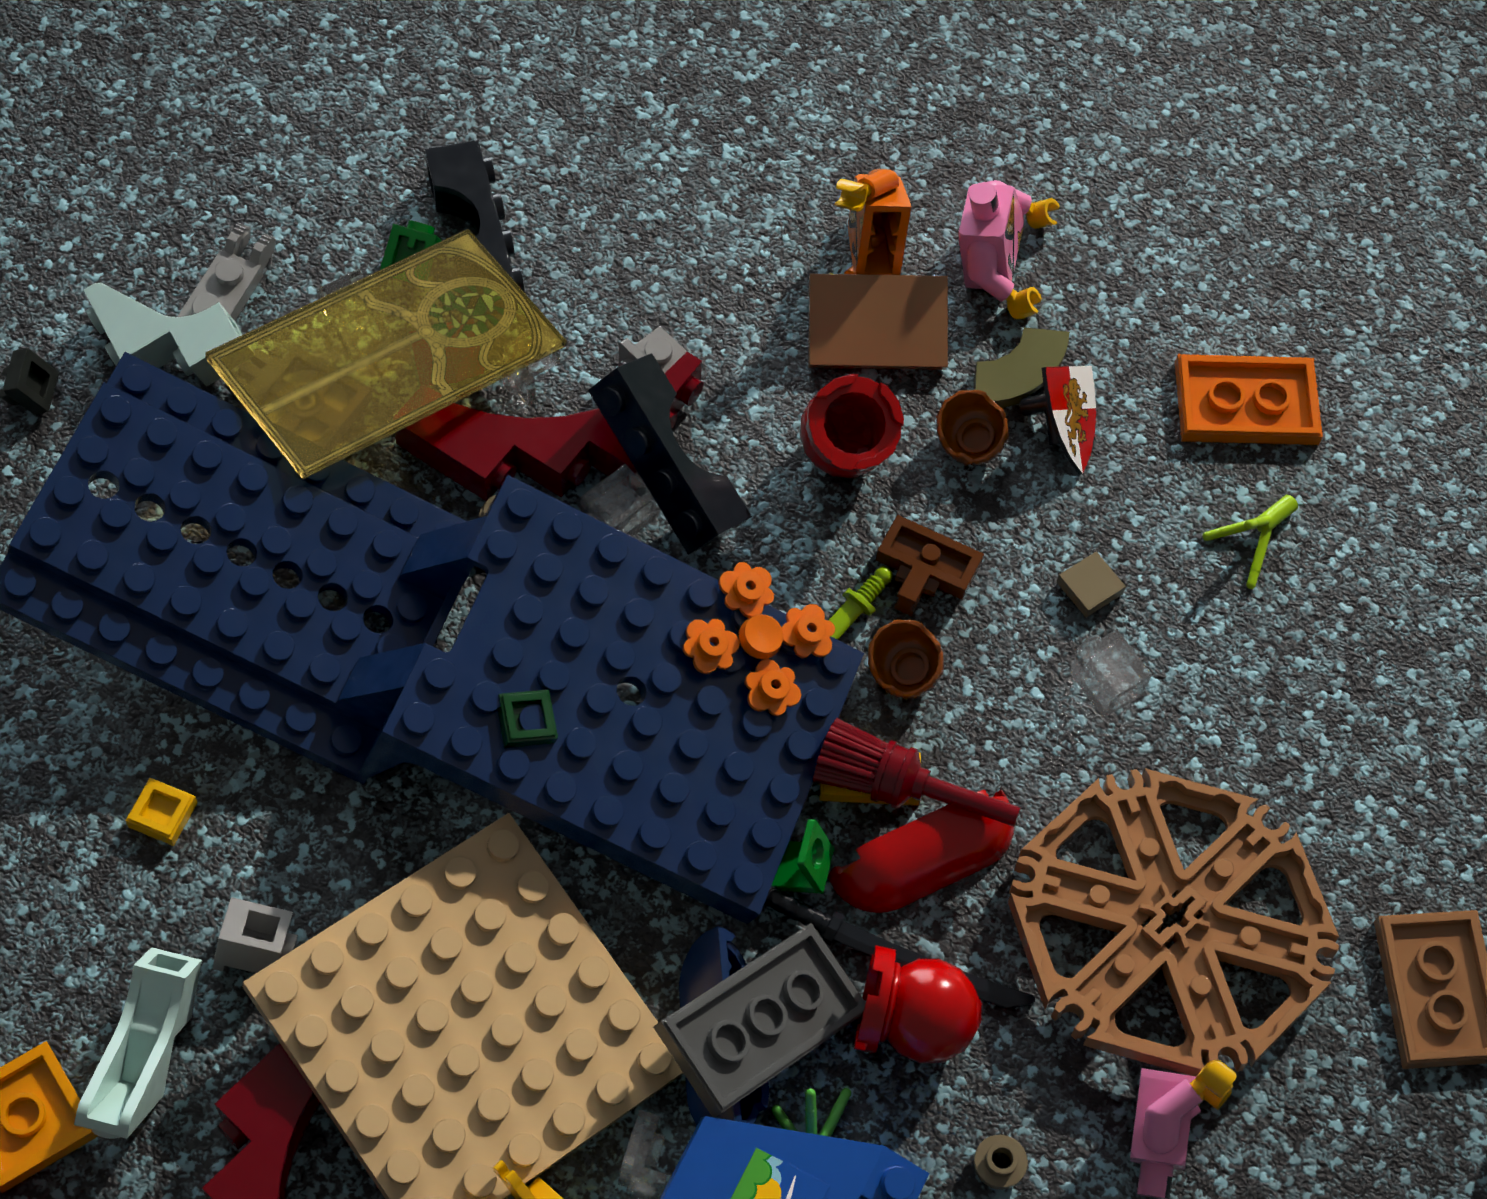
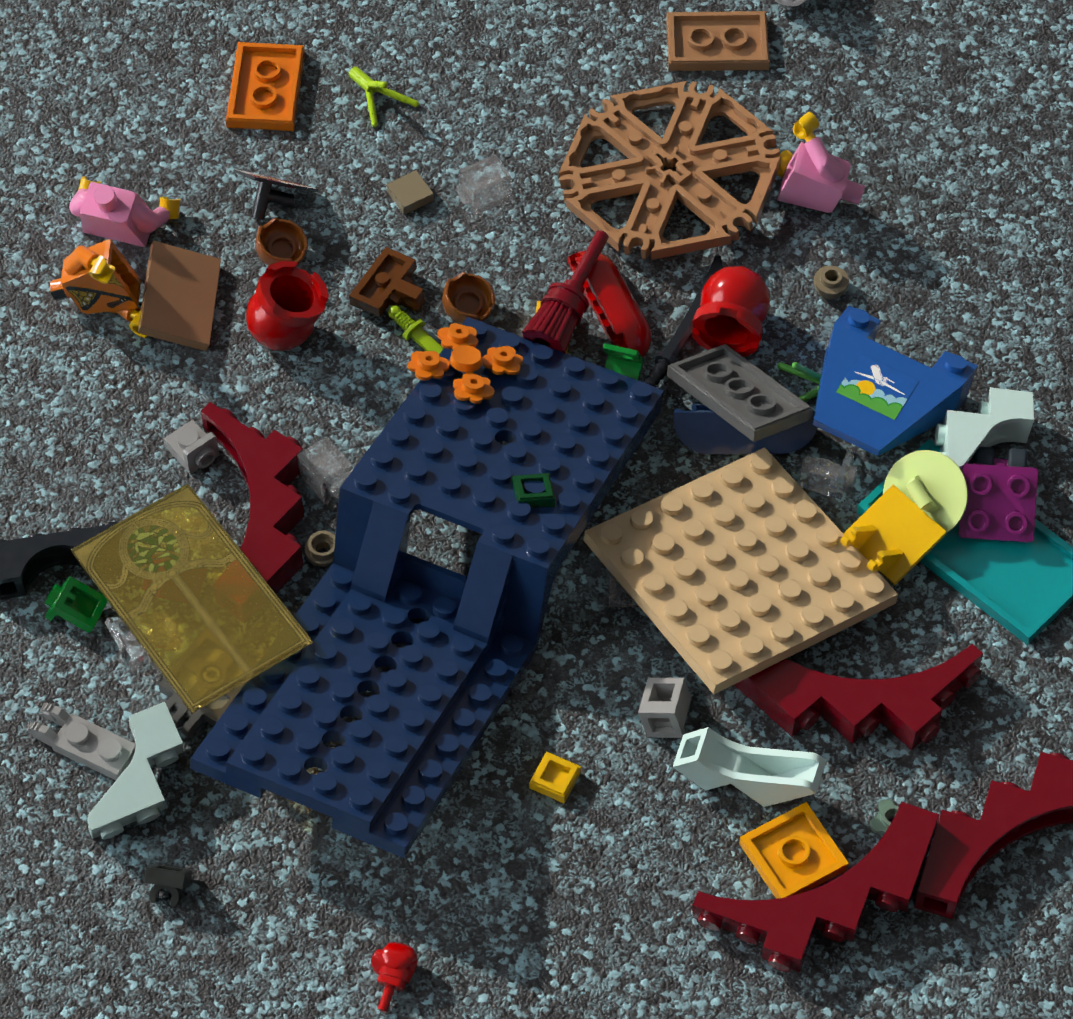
camera: 80 degrees left, 5 degrees down
black arch [588,353,752,555] -> none
olive tile [974,327,1070,408] -> none

